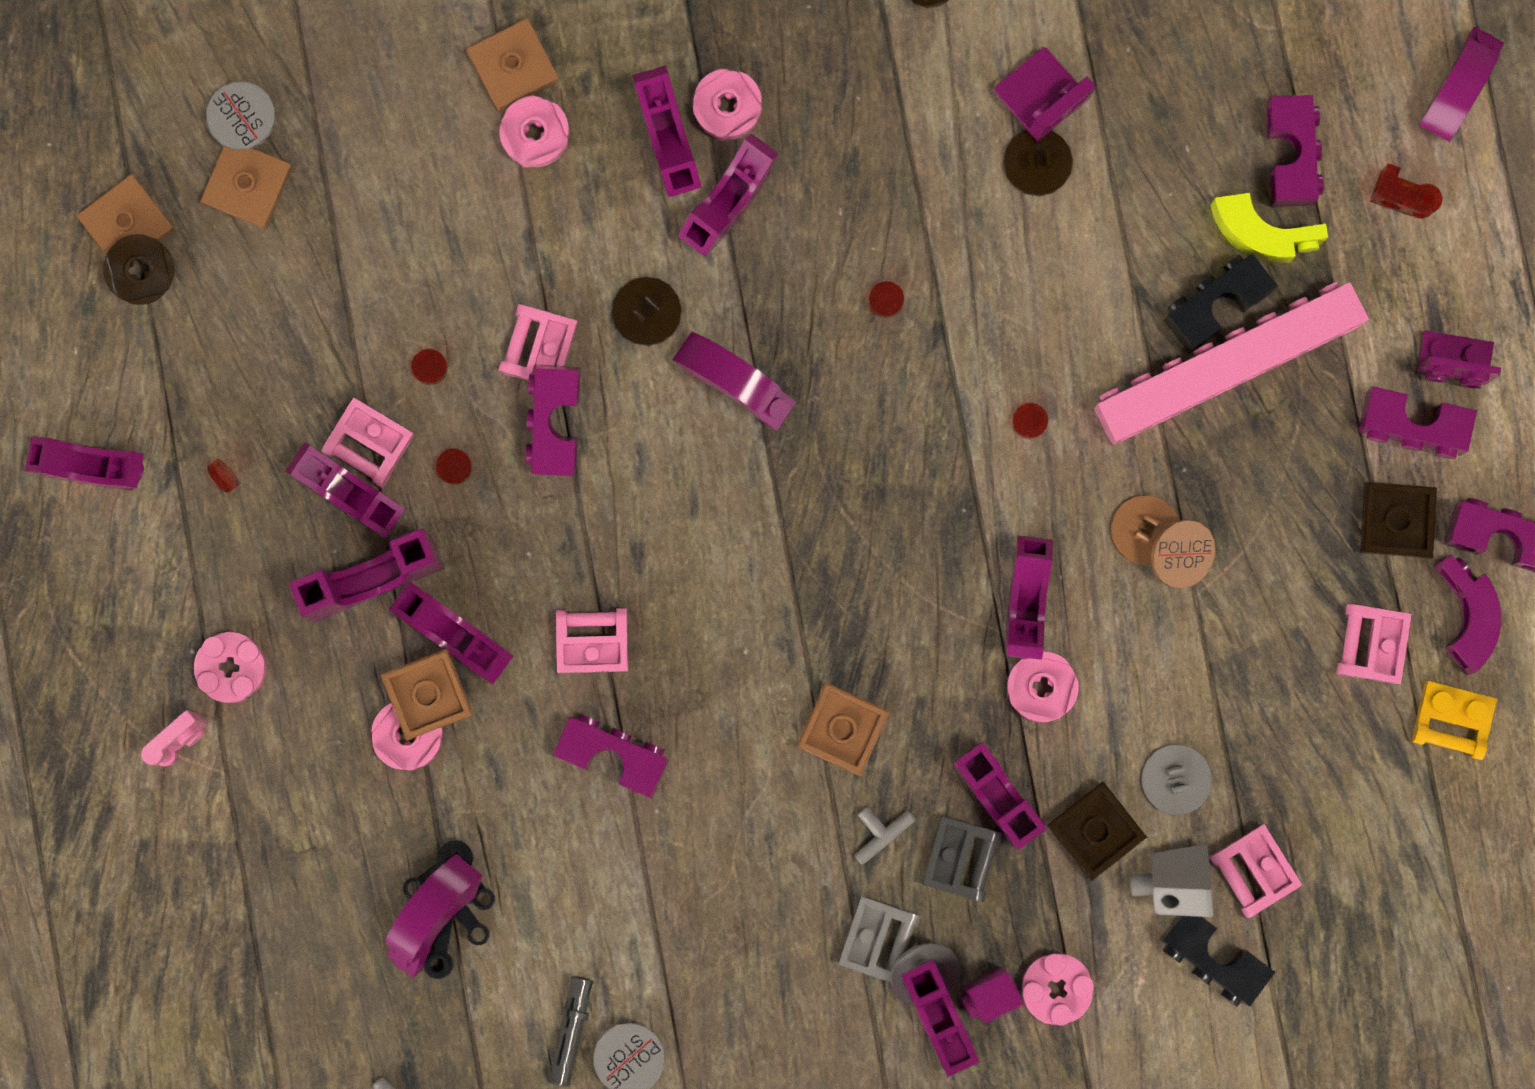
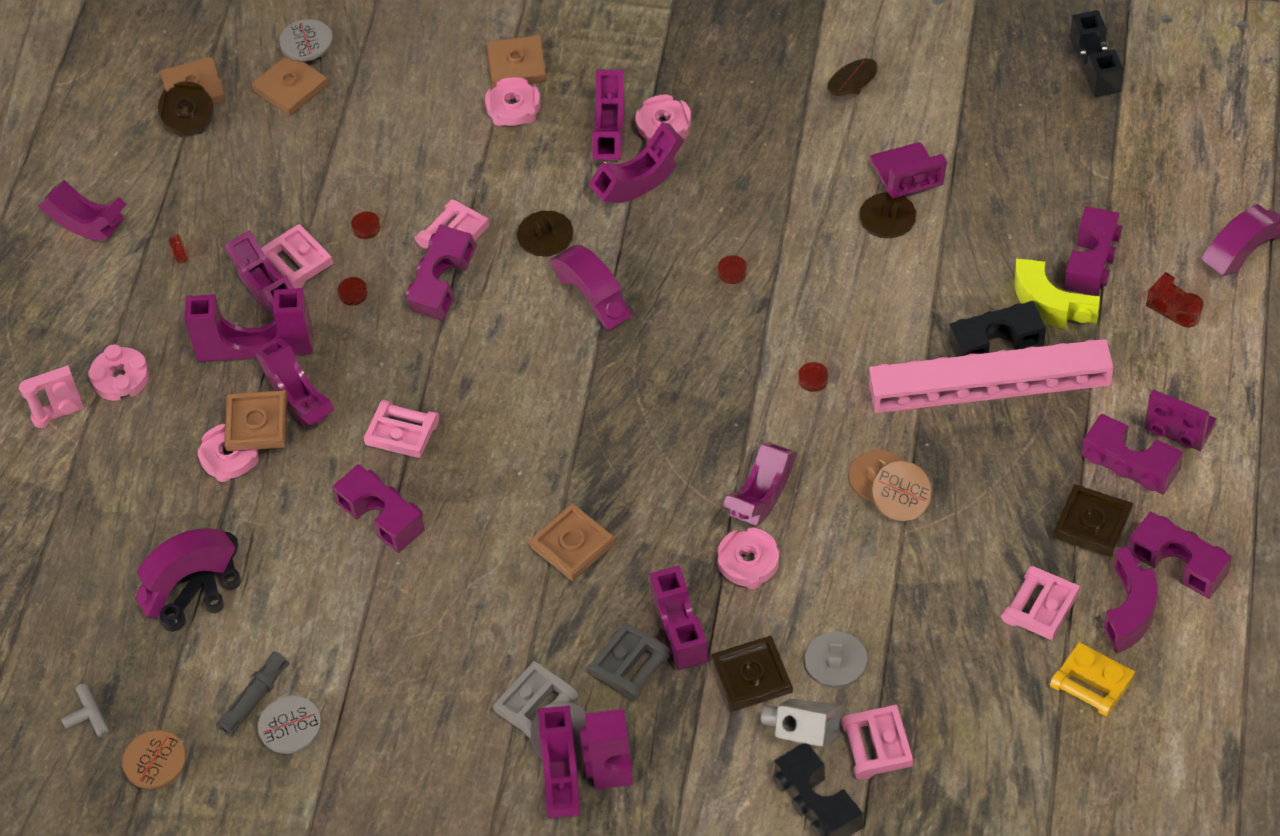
camera: 20 degrees right, 30 degrees down
light grey piece [854,807,916,865] -> none
bright pink plate [1022,953,1094,1026] -> none

